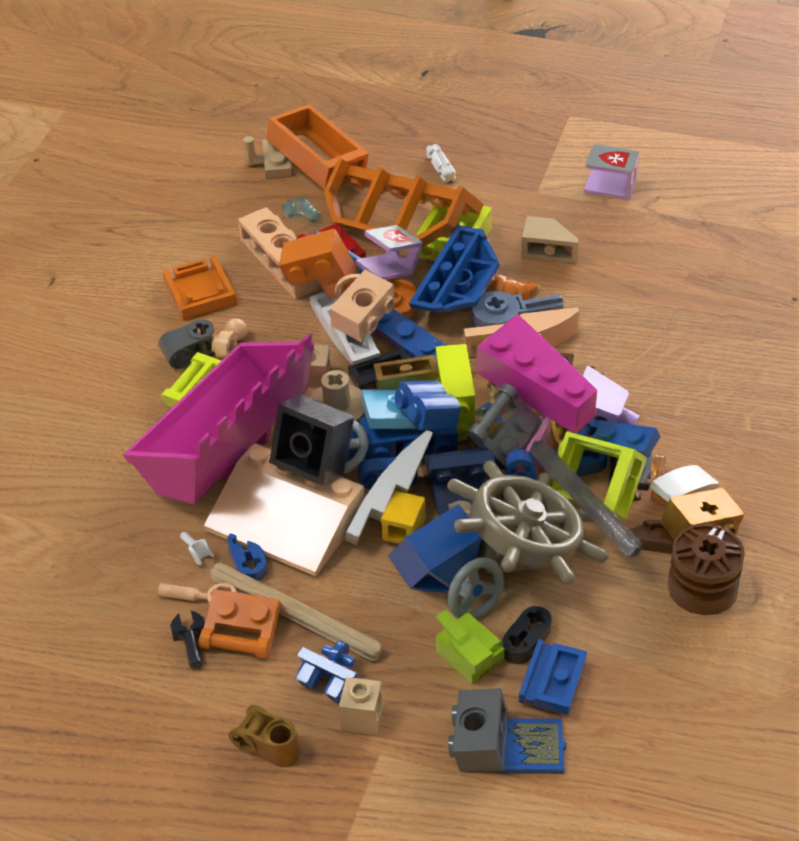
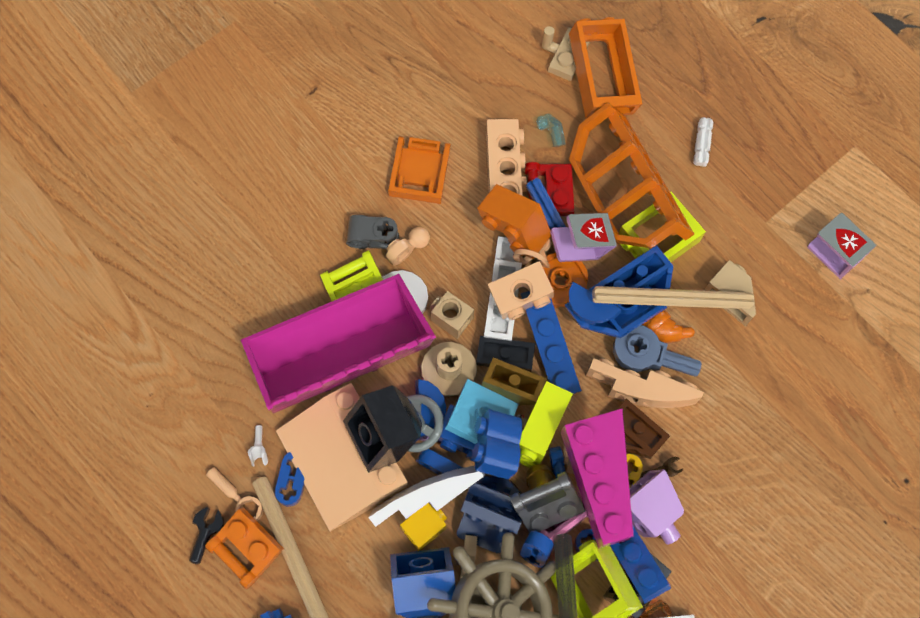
camera: 25 degrees right, 25 degrees up
none -> blue tile [569,282,621,325]
none -> tan axle [592,286,755,309]

